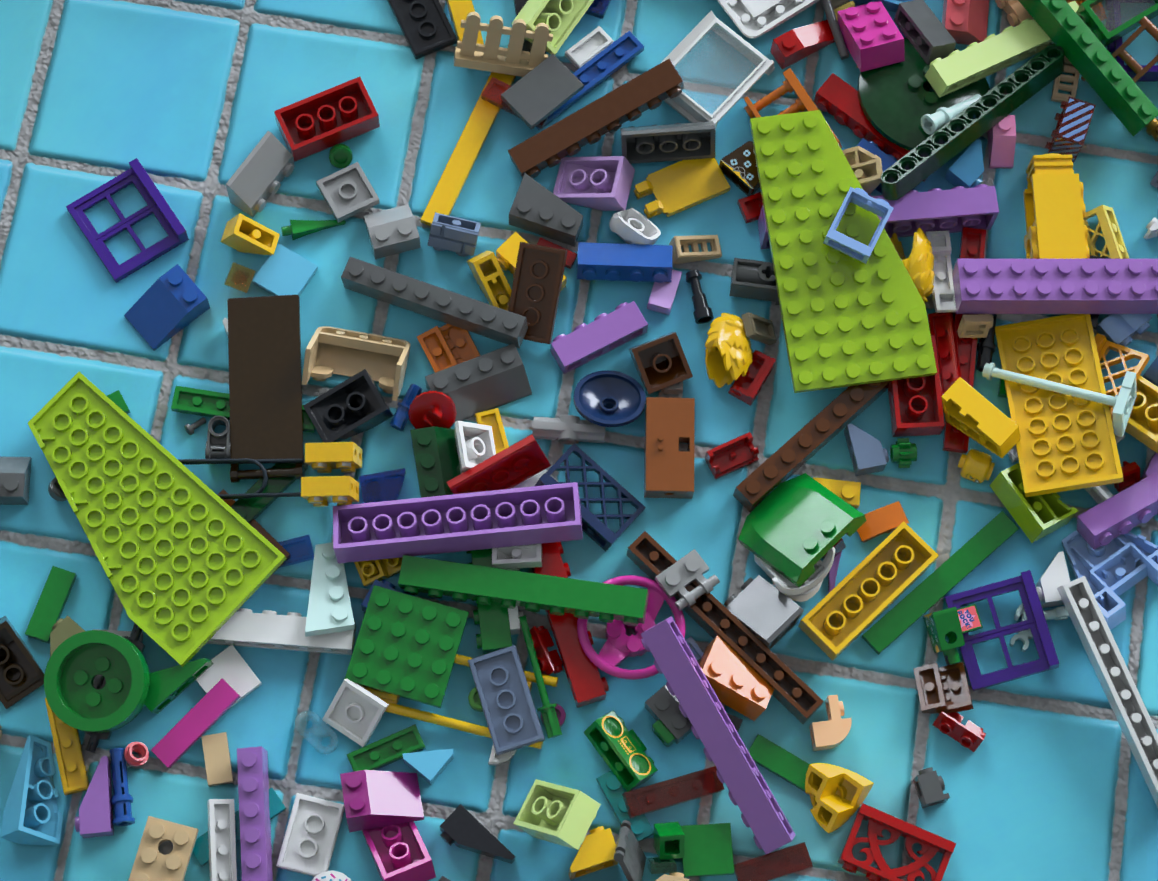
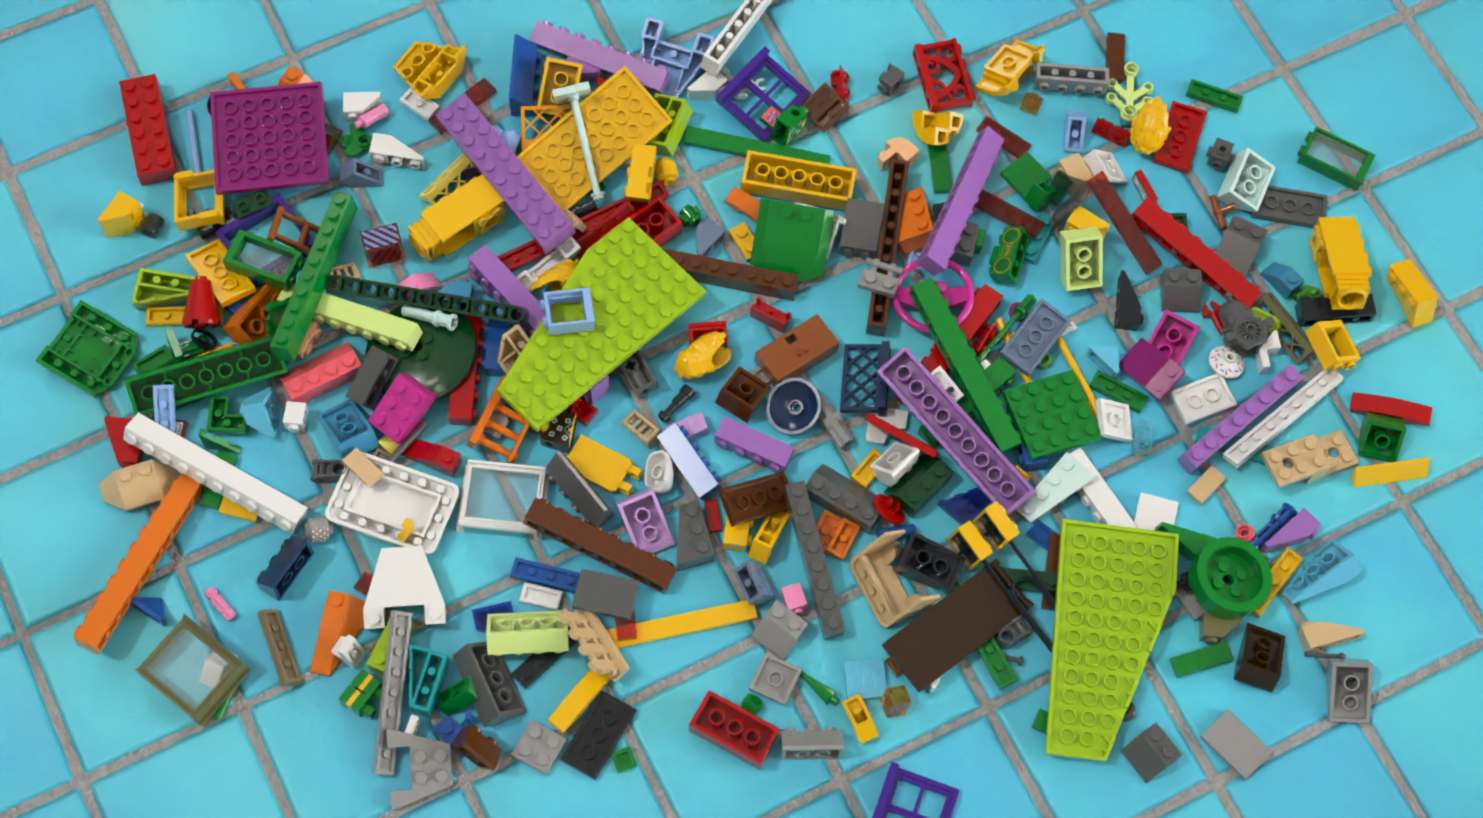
camera: 125 degrees left, 5 degrees down
blue slope [124,264,210,351] -> none
dark pink tile [151,678,241,768] -> none
dark tan tile [742,312,777,345] -> none
none -> green tile [611,746,637,773]
none -> bright pink brick [780,582,807,615]

